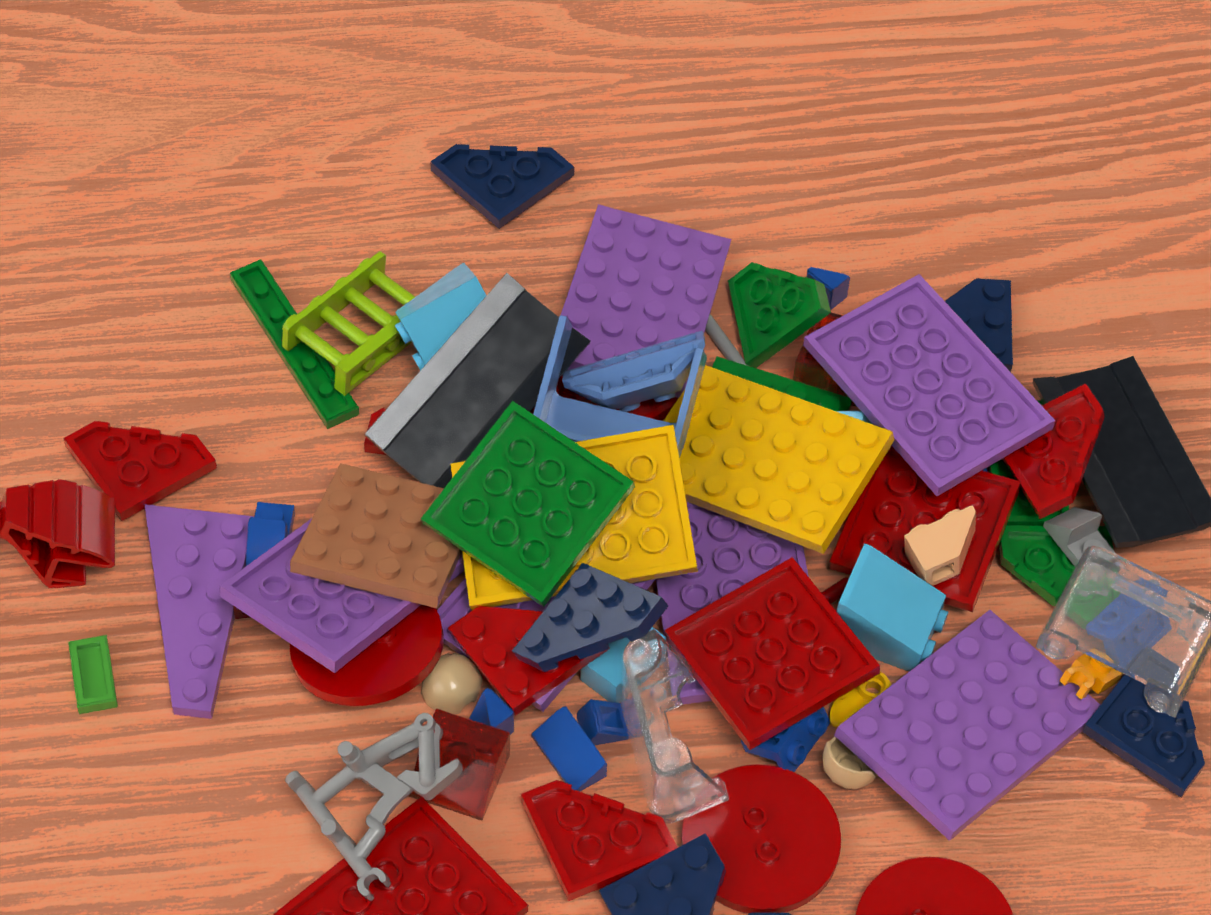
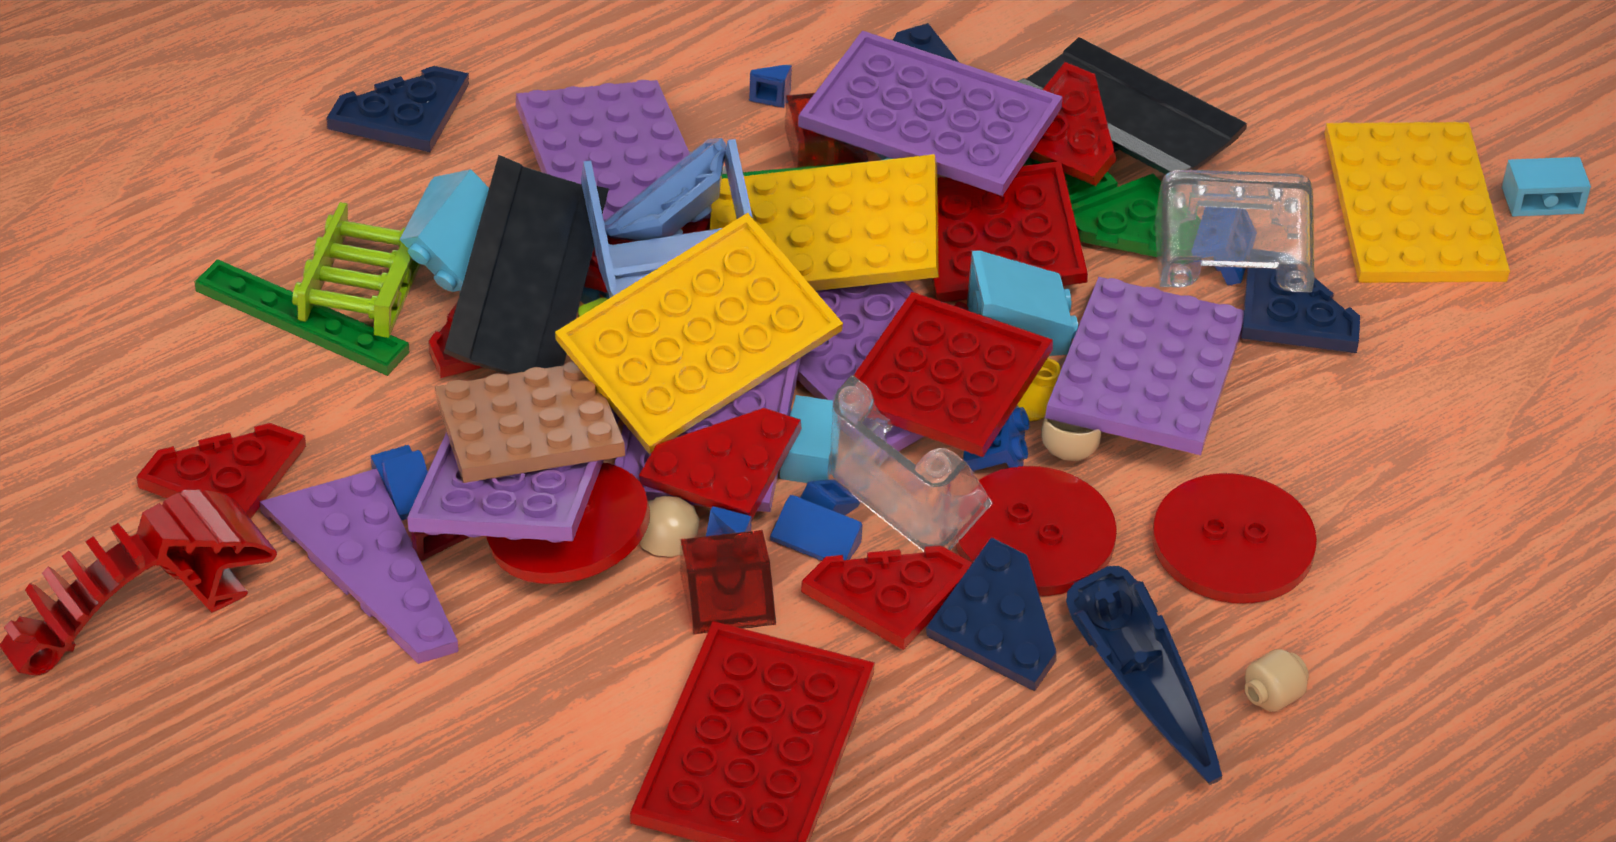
camera: 30 degrees left, 10 degrees down
bright green tile [68,635,118,714] -> none
light grey piece [285,713,463,901] -> none
green plate [421,401,635,607] -> none
dark blue plate [512,563,668,672] -> none
green plate [728,262,831,368] -> none
light nougat slope [904,505,976,586] -> none
light grey slope [1043,507,1120,582] -> none
light orange plate [1059,648,1124,699] -> none

